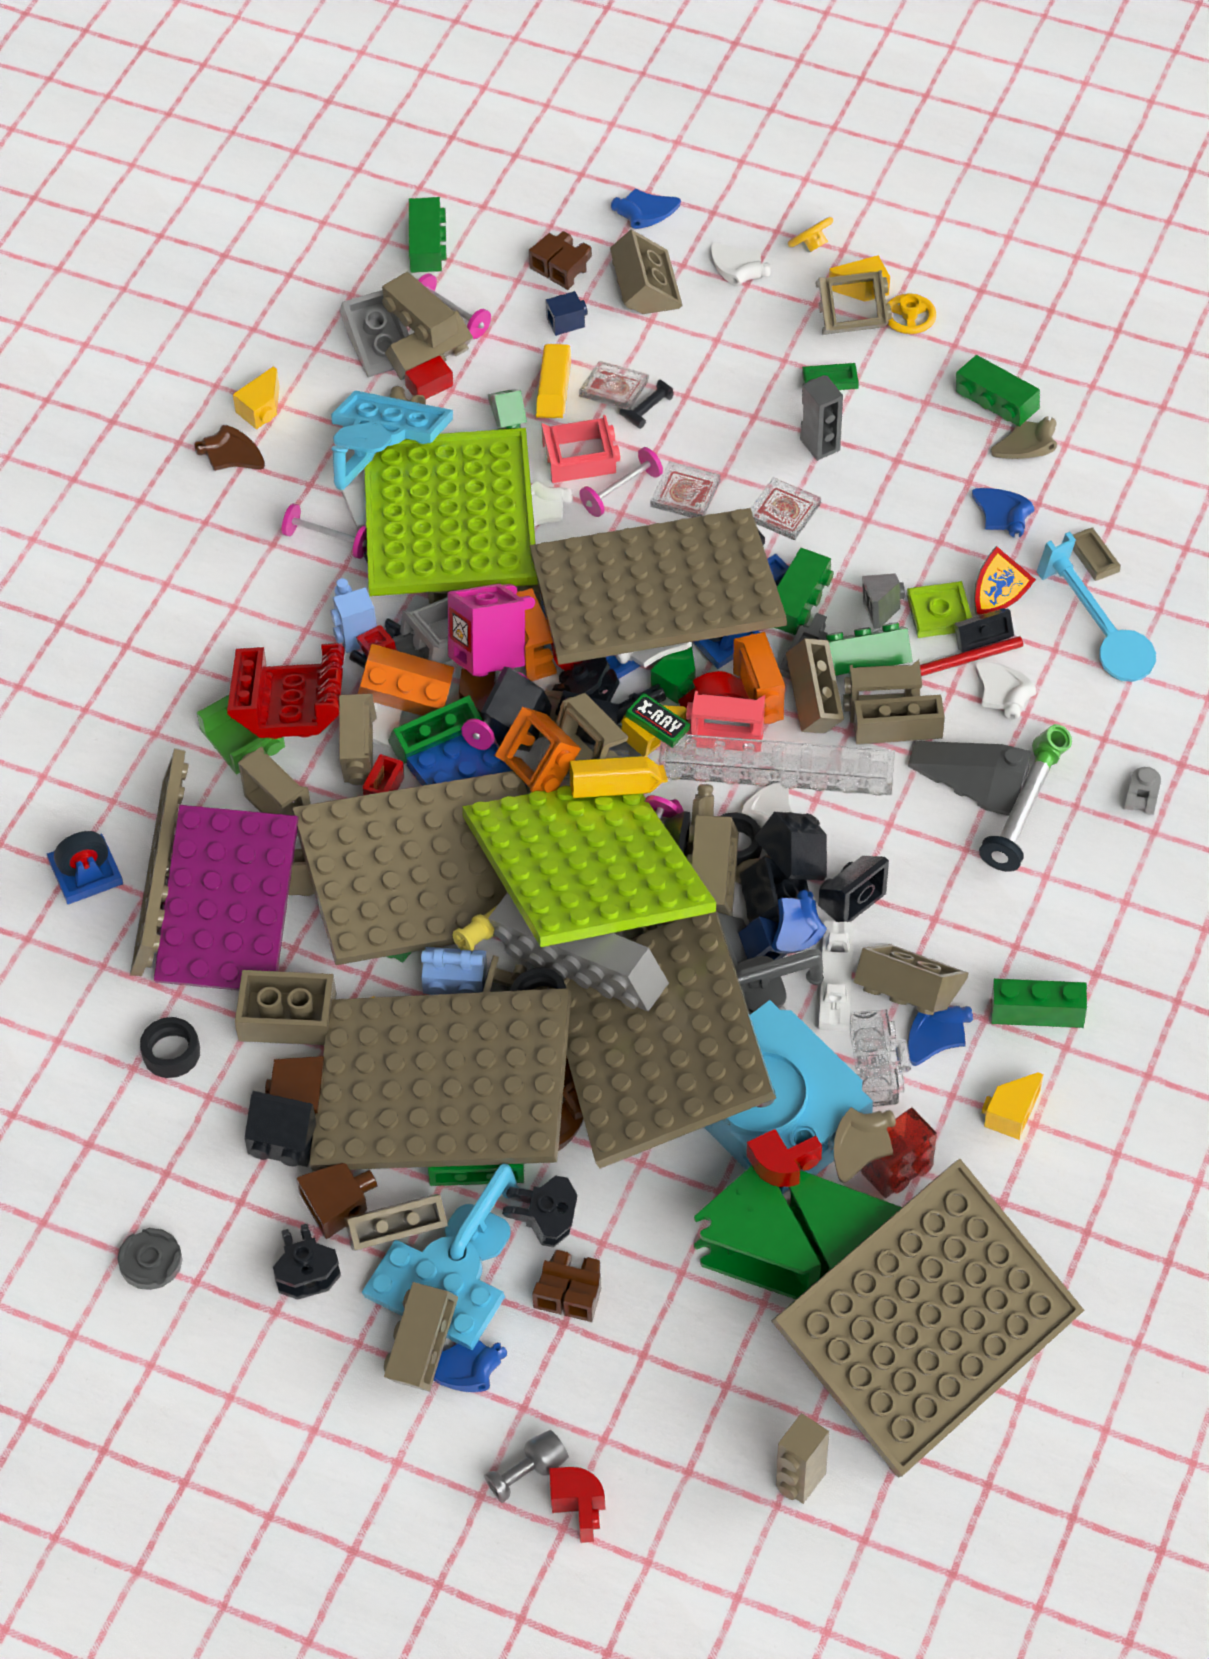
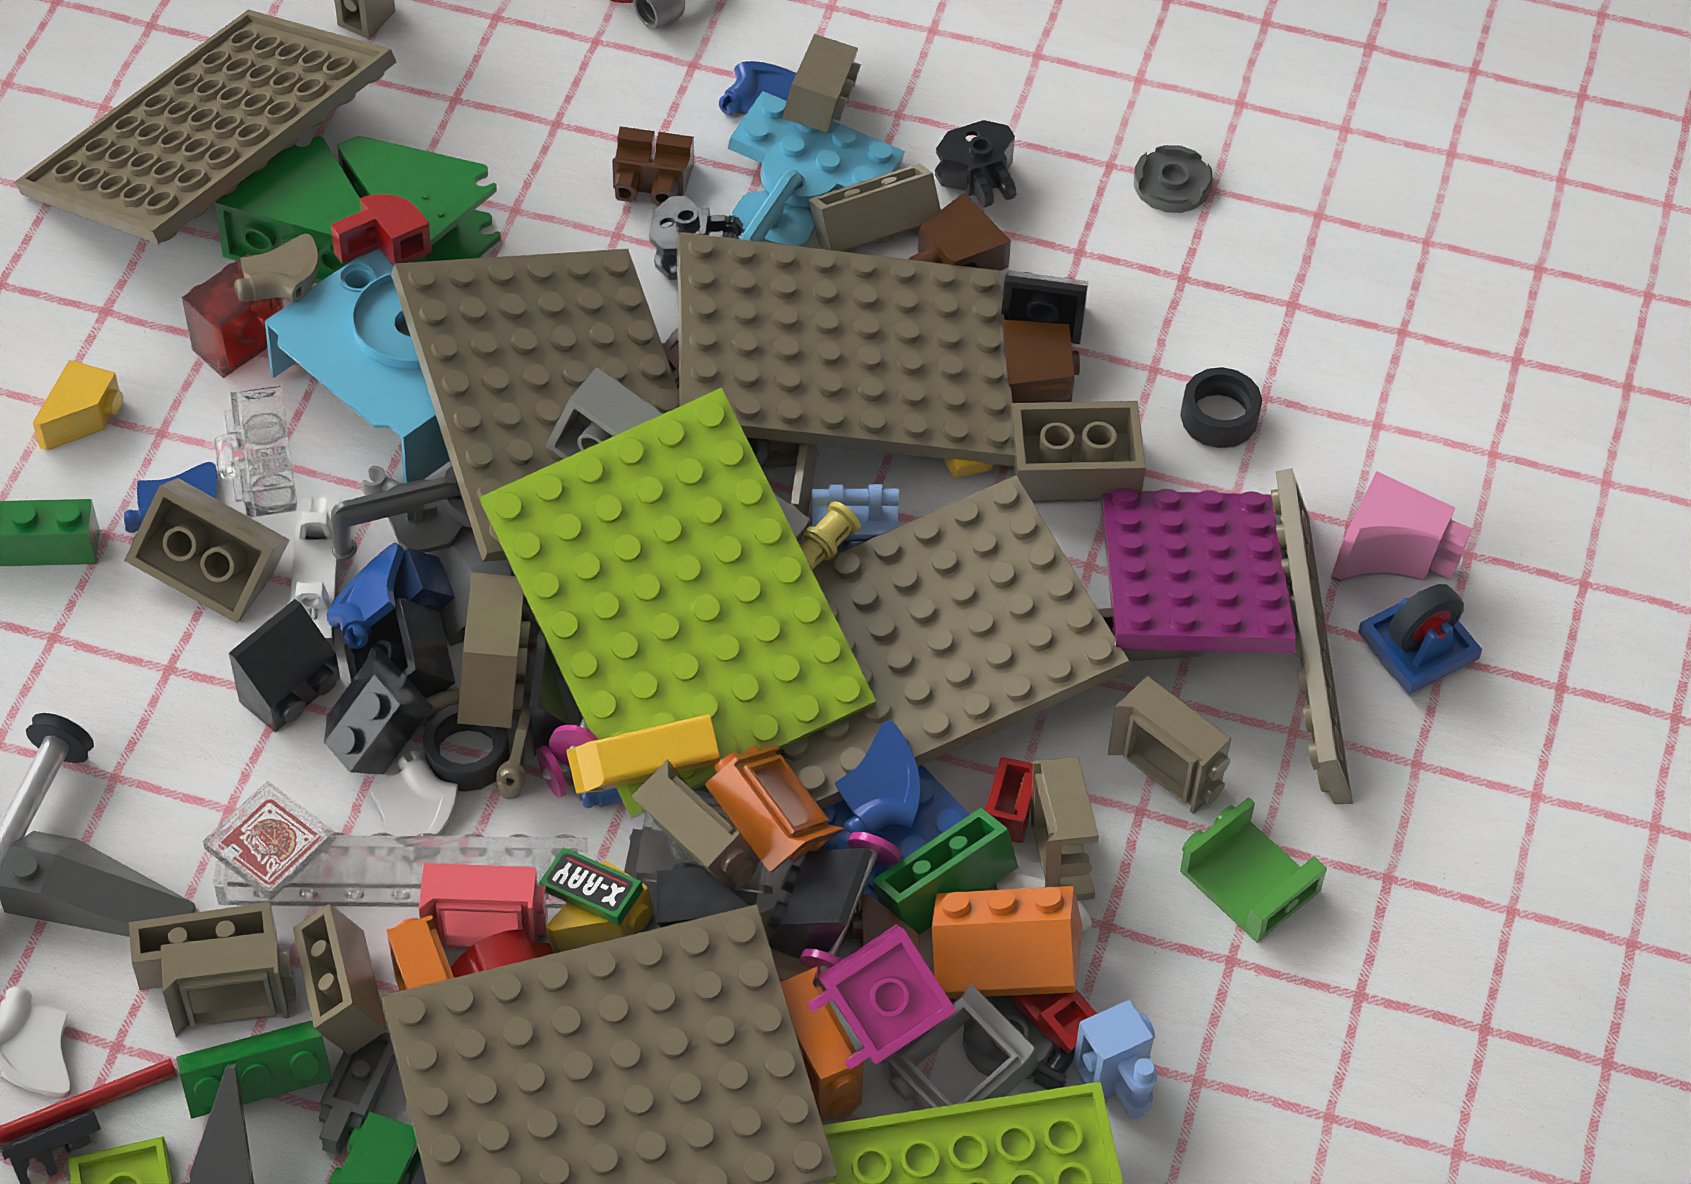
camera: 170 degrees right, 0 degrees up
red slope [227,643,345,739] -> none
none -> clear tile [203,781,336,900]
none -> blue arm [834,720,920,835]
none -> bright pink hips [1331,471,1473,581]

